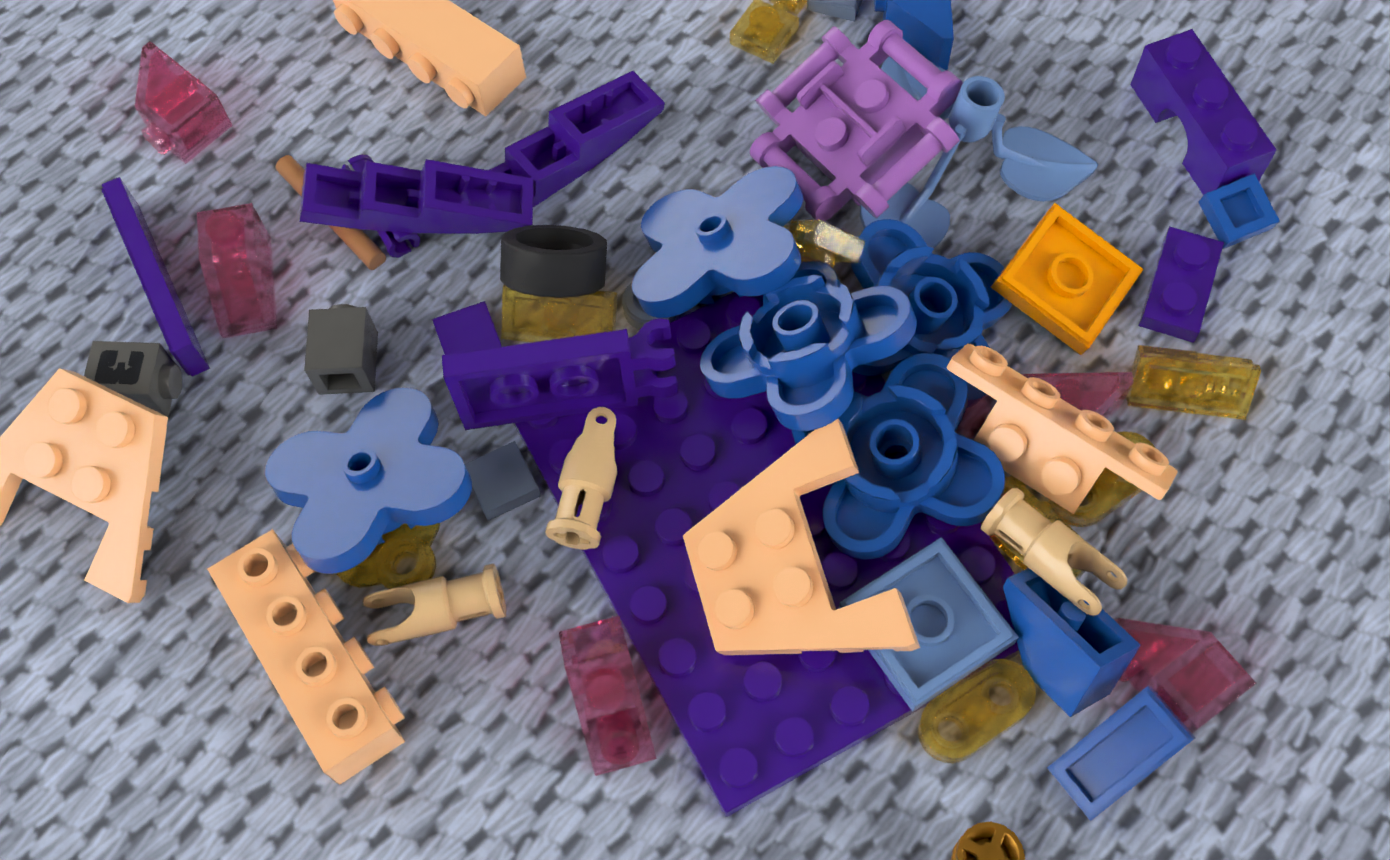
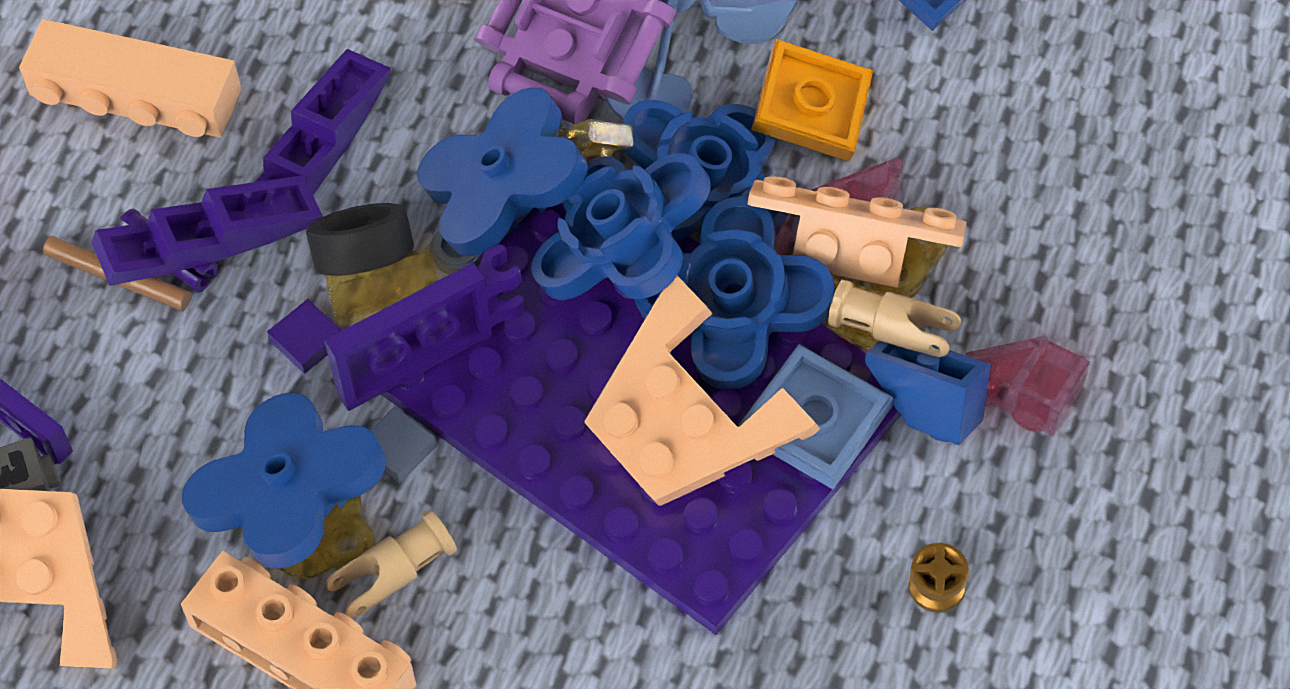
camera: 25 degrees left, 5 degrees down
clear pink slope [197,203,277,338] -> none
dark grey brick [304,304,378,395] -> none
tan piece [545,407,617,550] -> none
clear pink slope [559,616,657,776] -> none
clear yellow plate [918,659,1036,763] -> none
blue tile [1047,686,1195,821] -> none
clear yellow plate [1126,345,1261,420] -> none
dark purple plate [1138,226,1224,343] -> none

